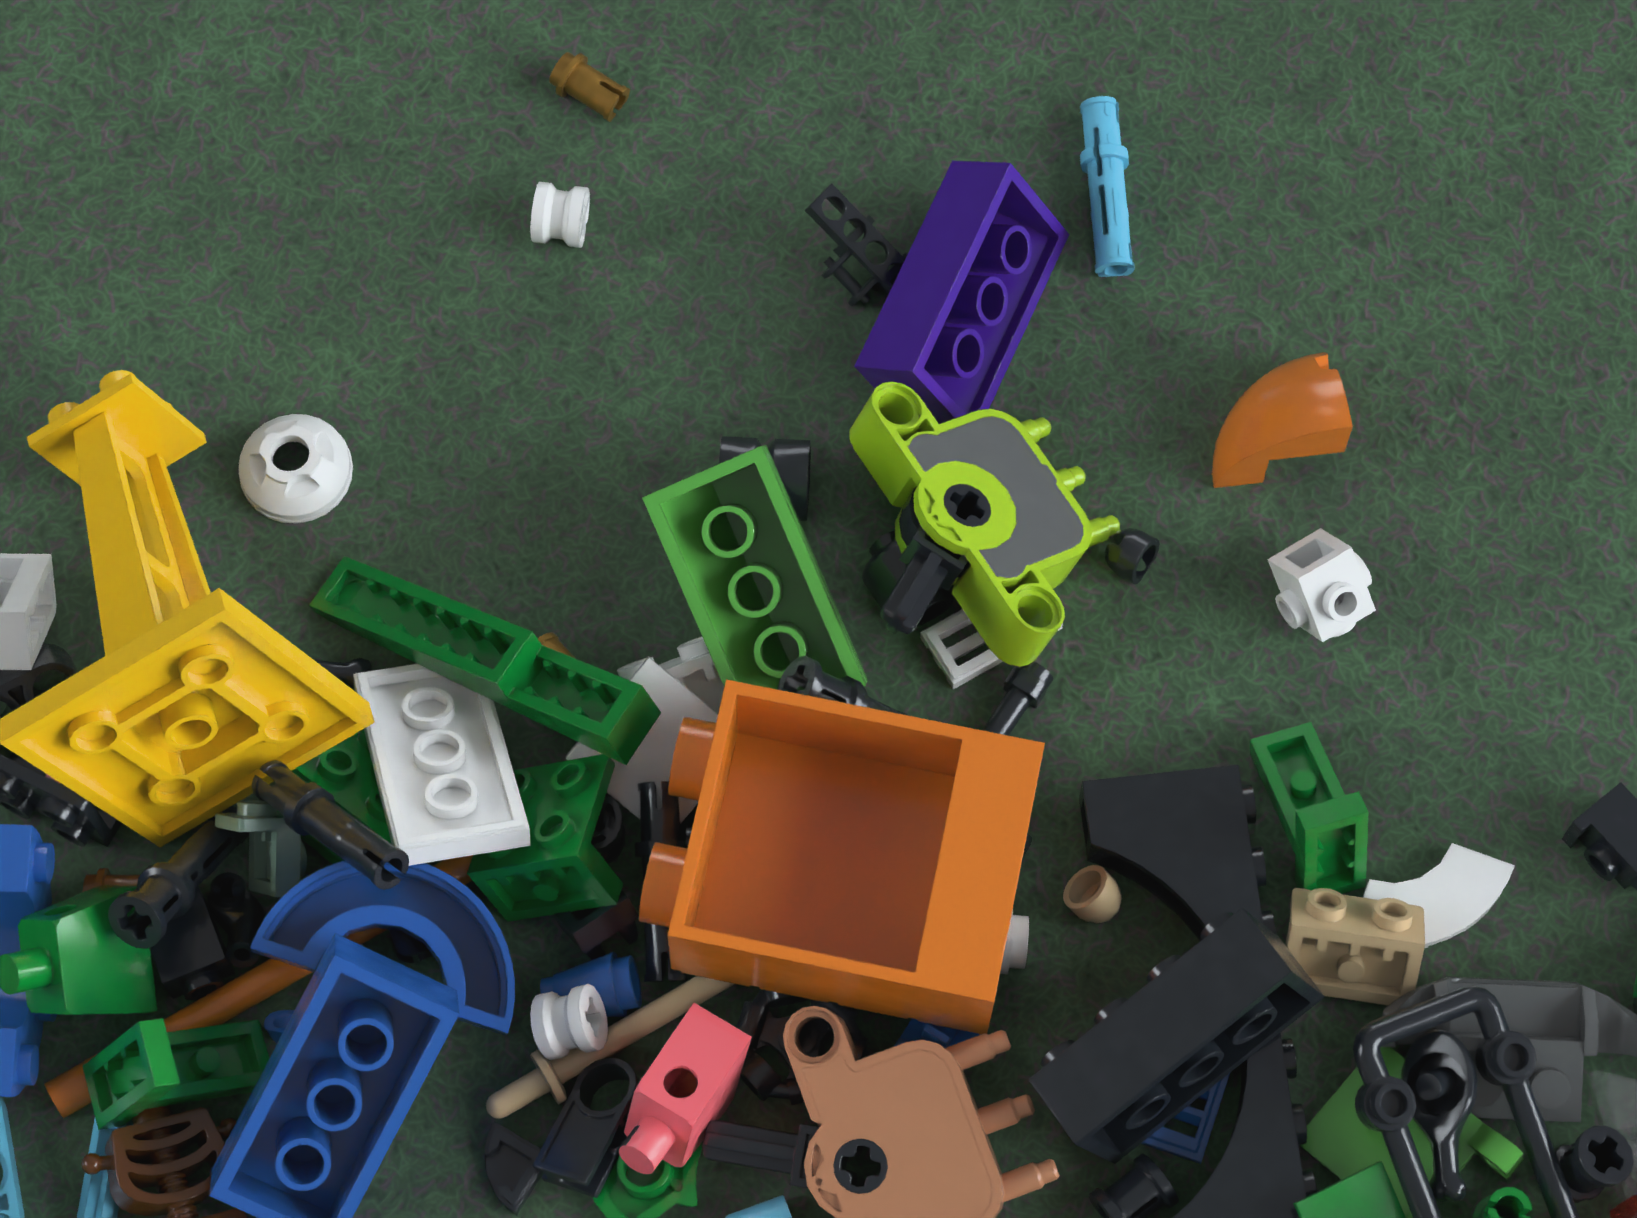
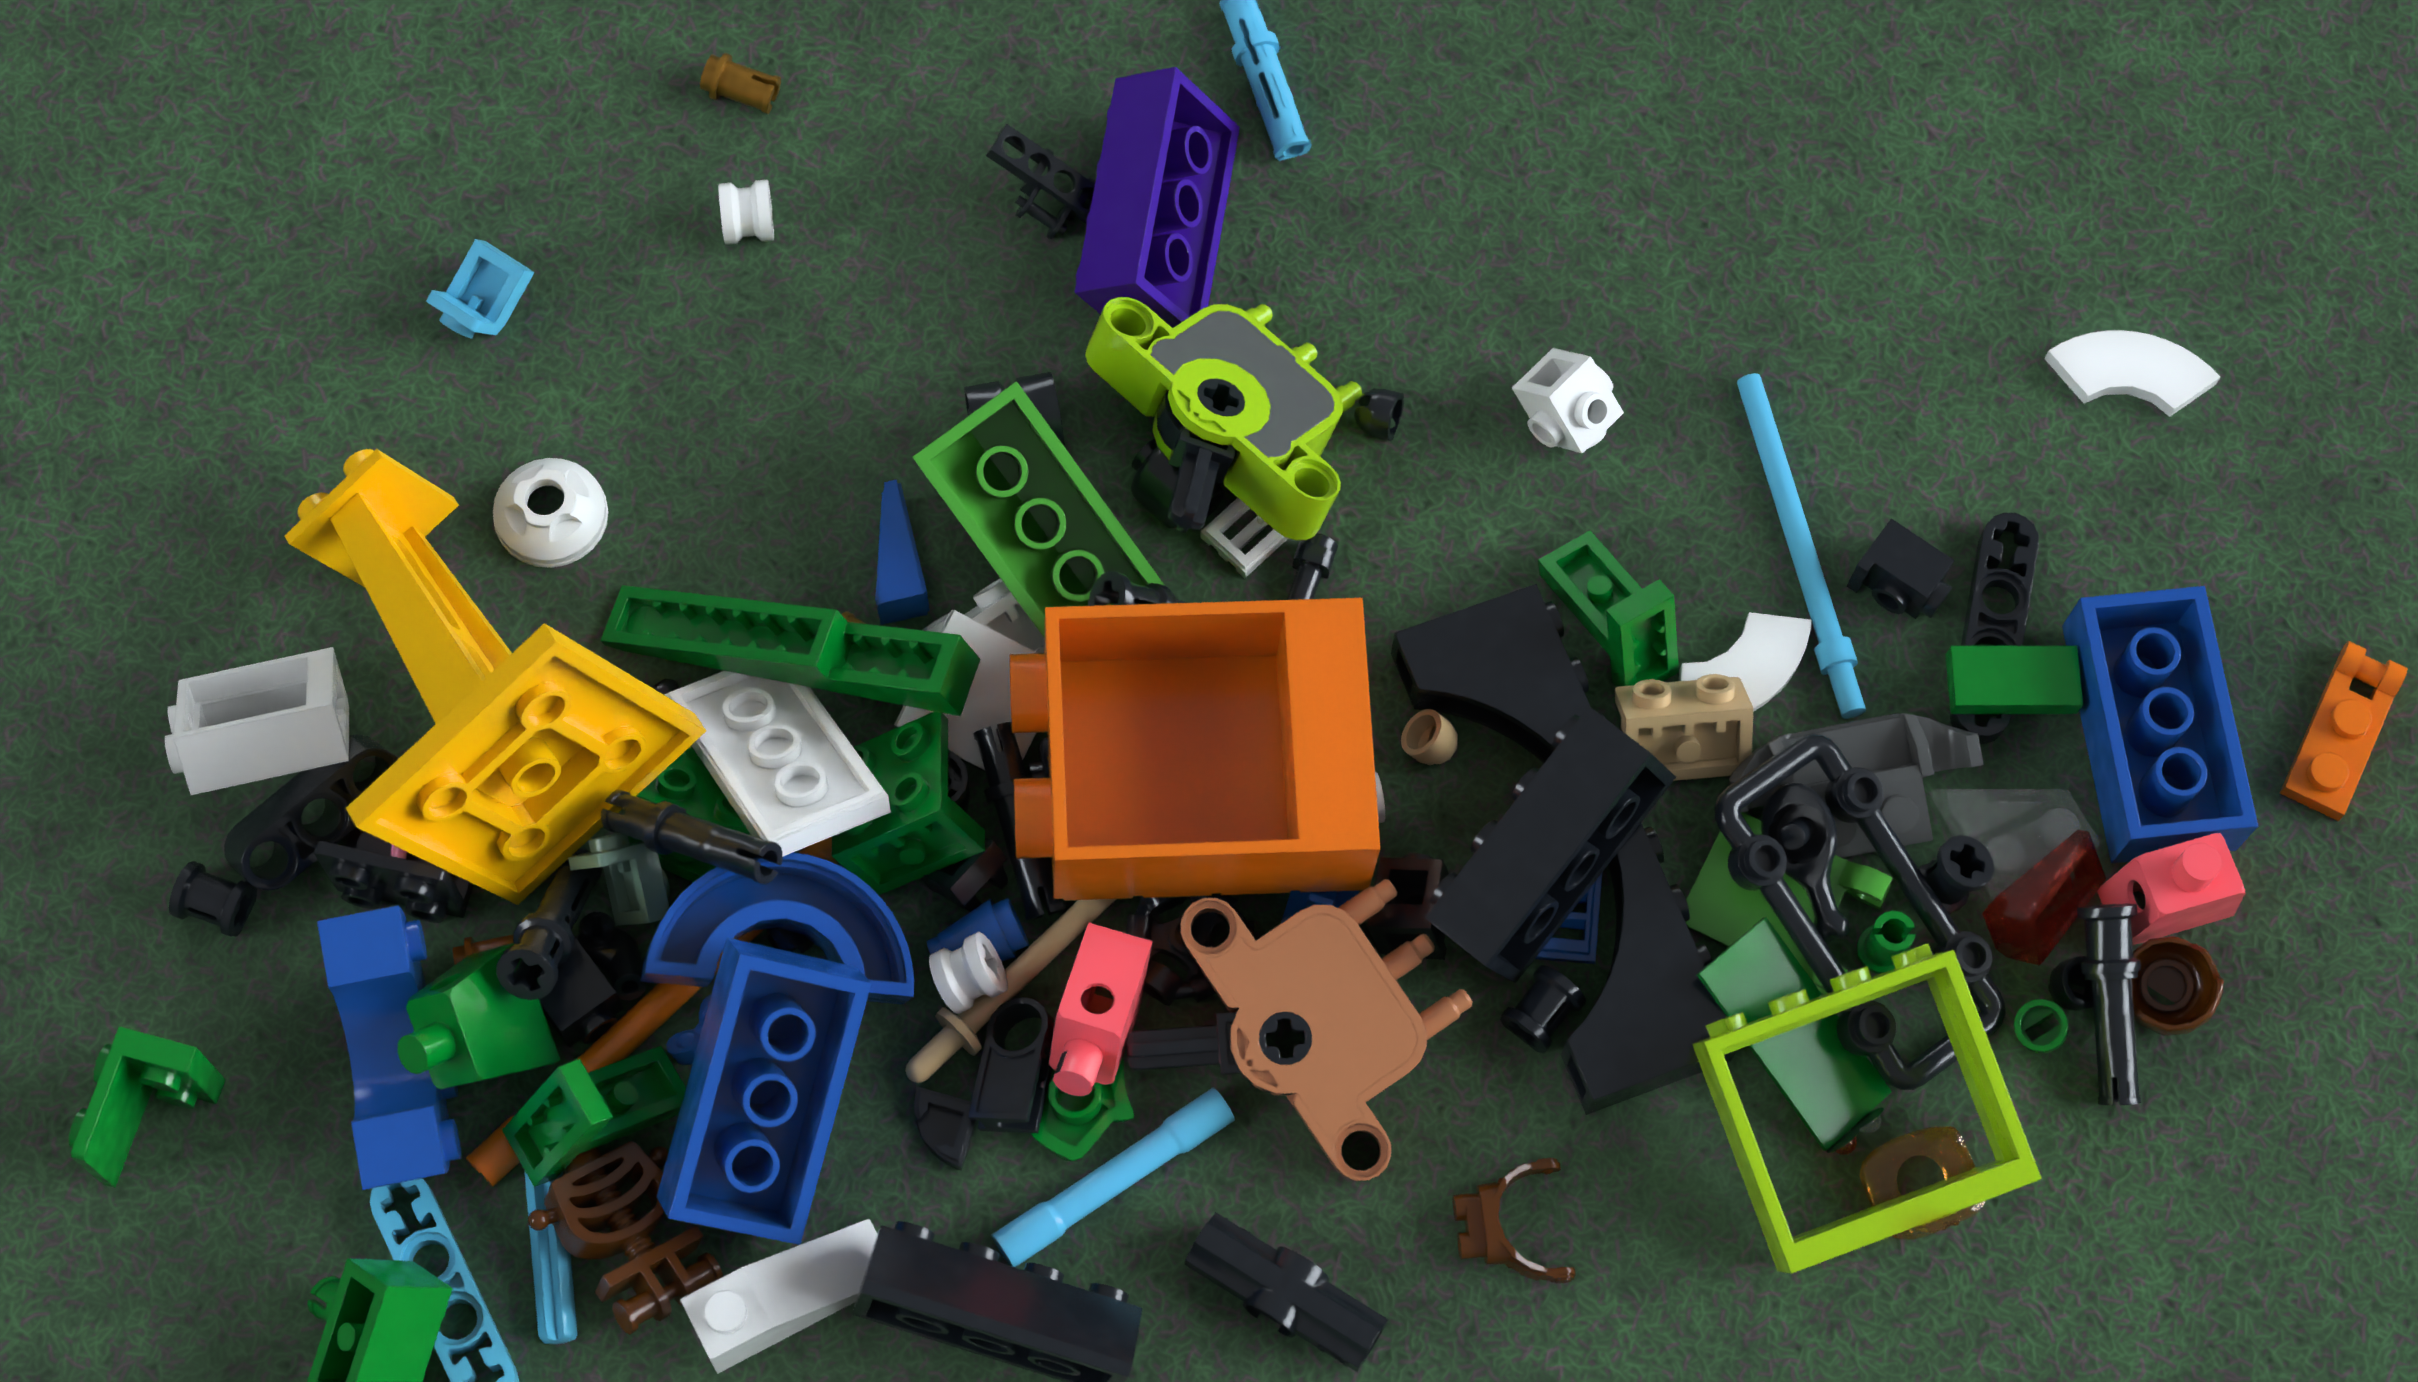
camera: 20 degrees left, 0 degrees up
orange brick [1212,352,1353,488] -> none
none -> medium azure bracket [426,239,535,338]
none -> blue slope [875,479,930,625]
none -> black brick [1367,853,1449,960]
none -> medium azure bar [1737,373,1866,719]

